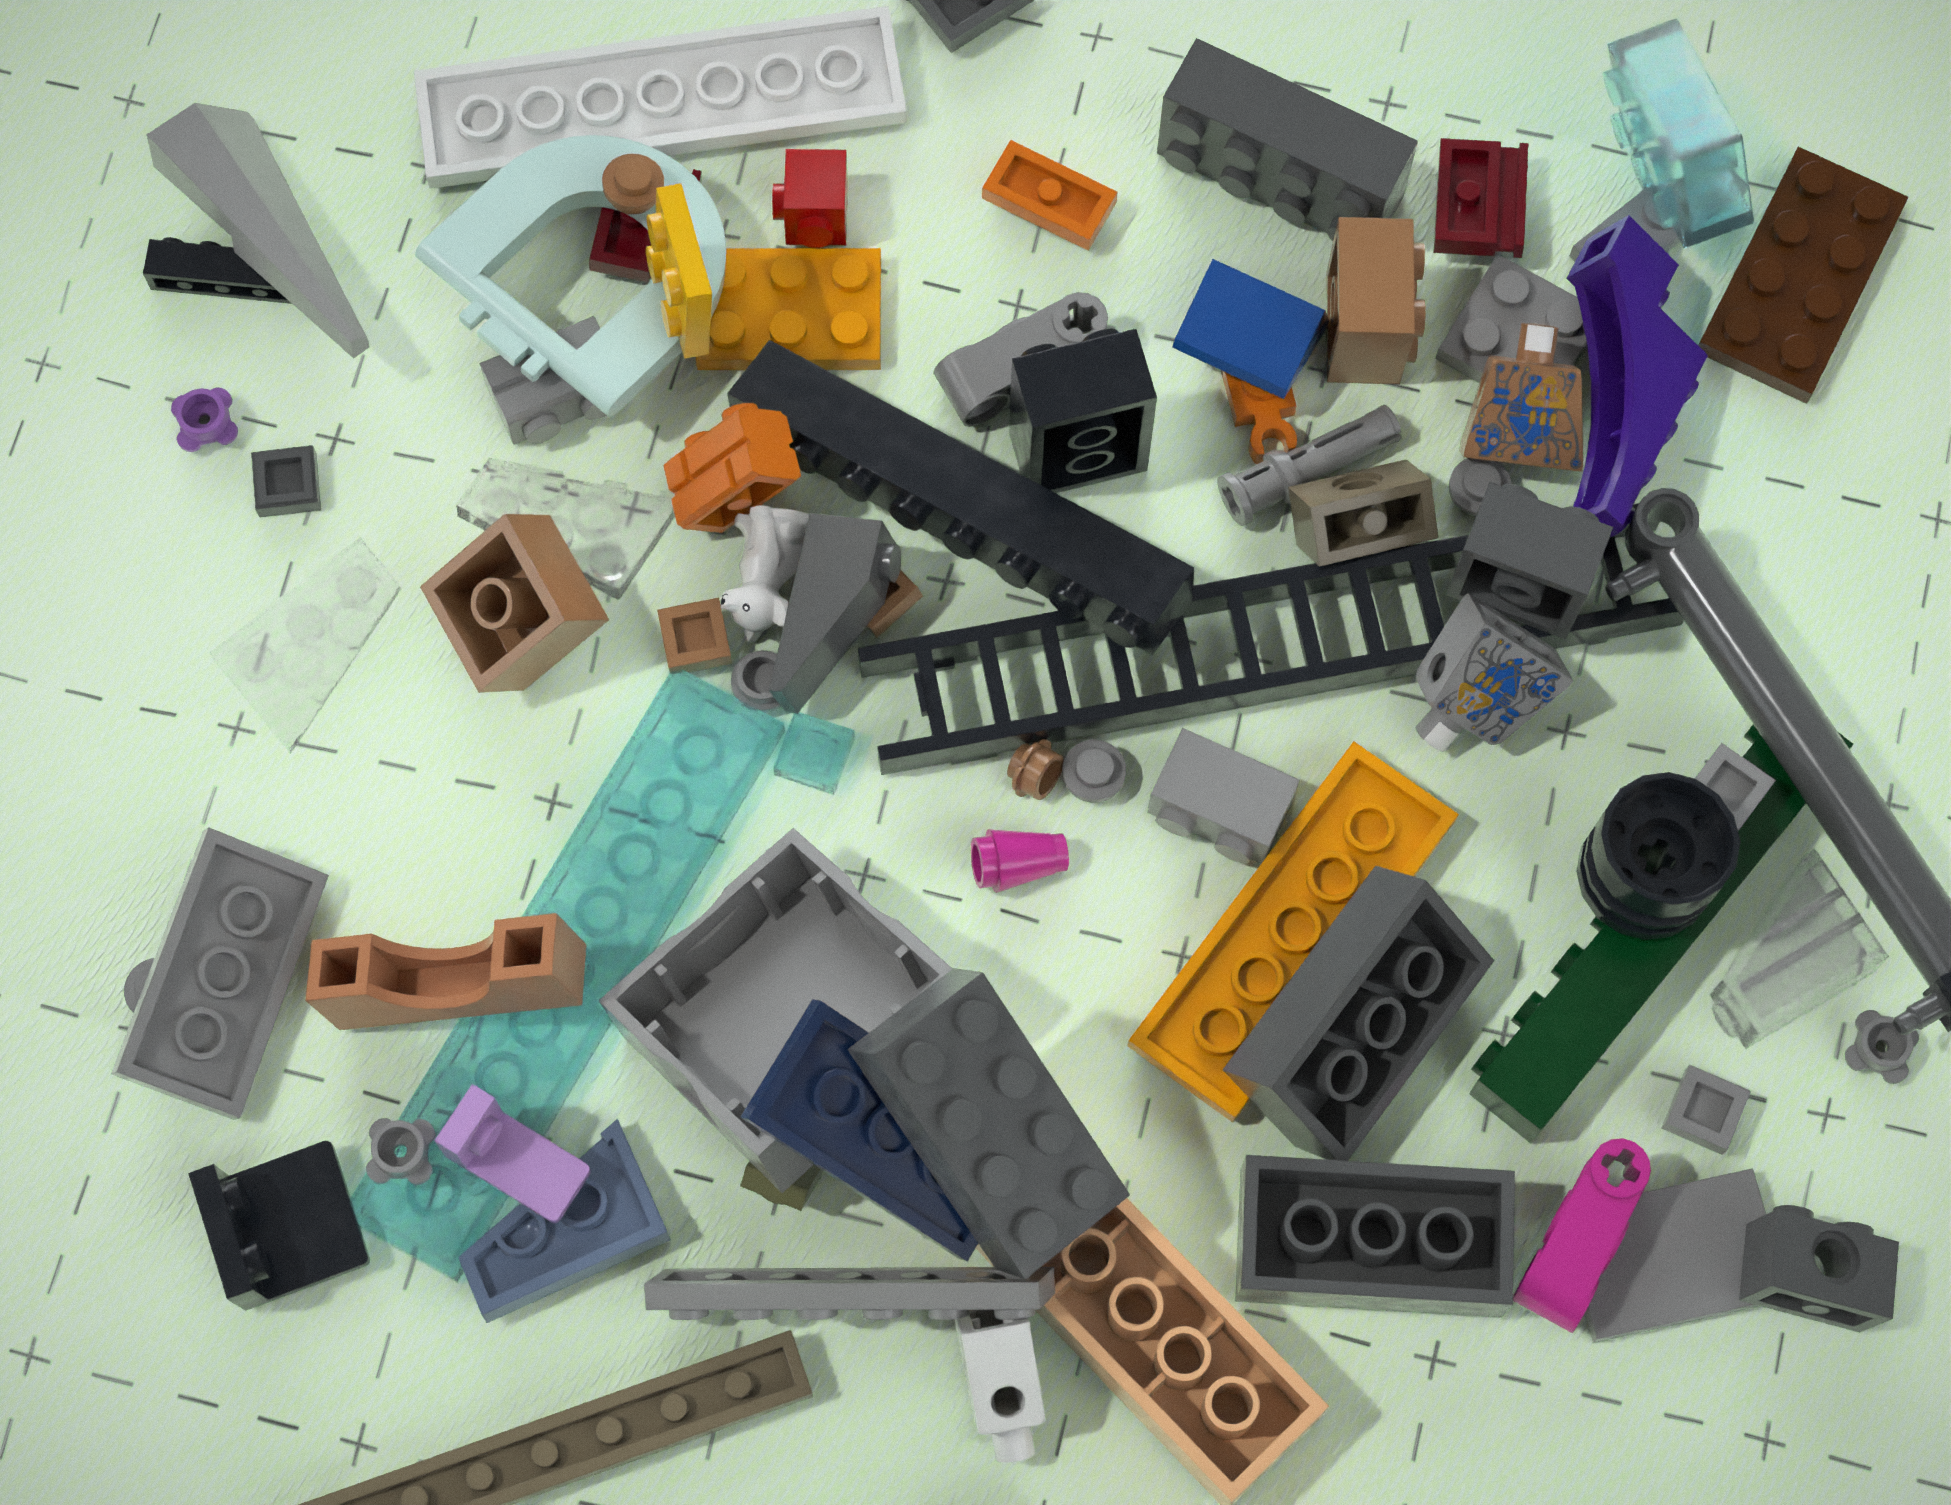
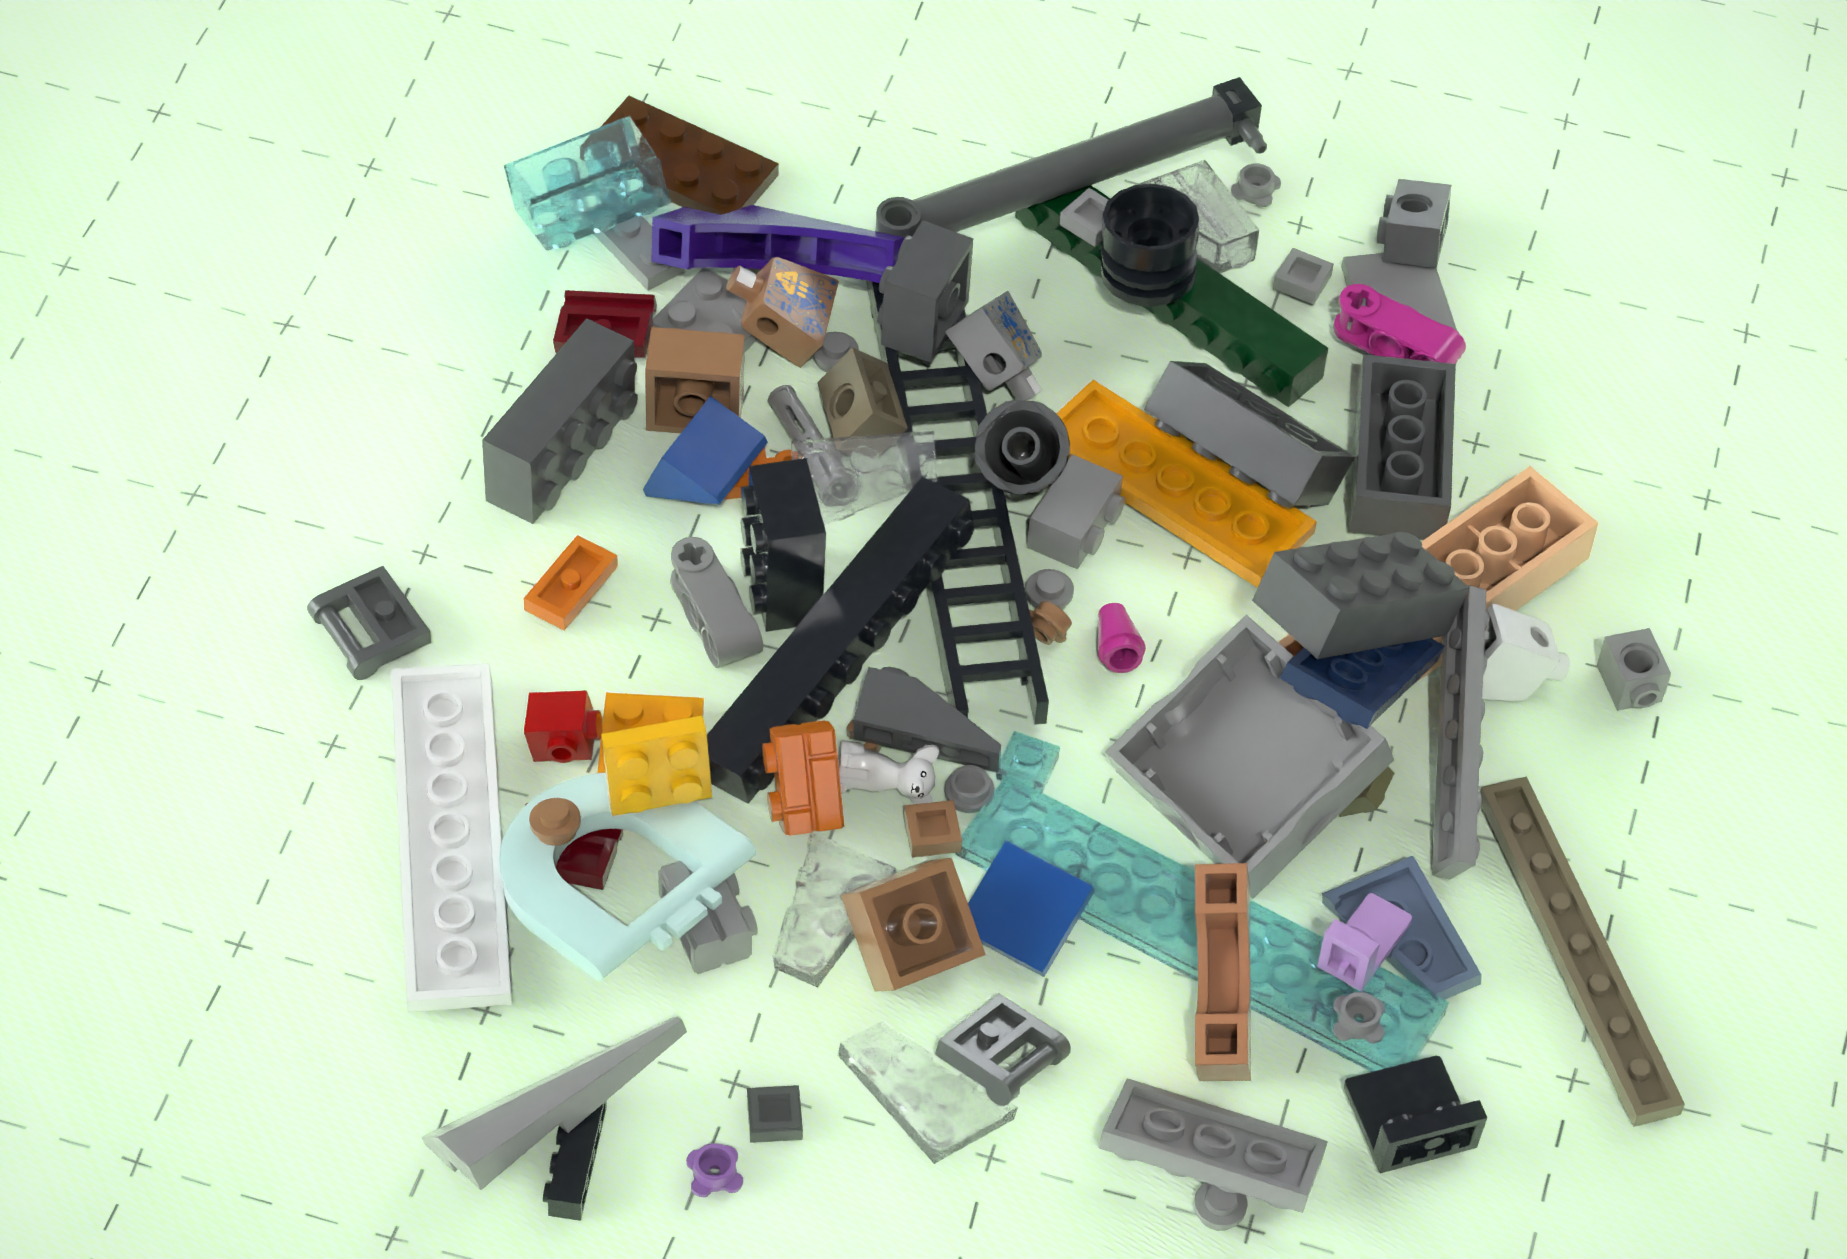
camera: 90 degrees left, 20 degrees down
none -> clear wing [791,431,937,525]
none -> plate [935,993,1071,1106]
none -> blue tile [968,840,1095,977]
none -> dark grey cone [975,400,1070,495]

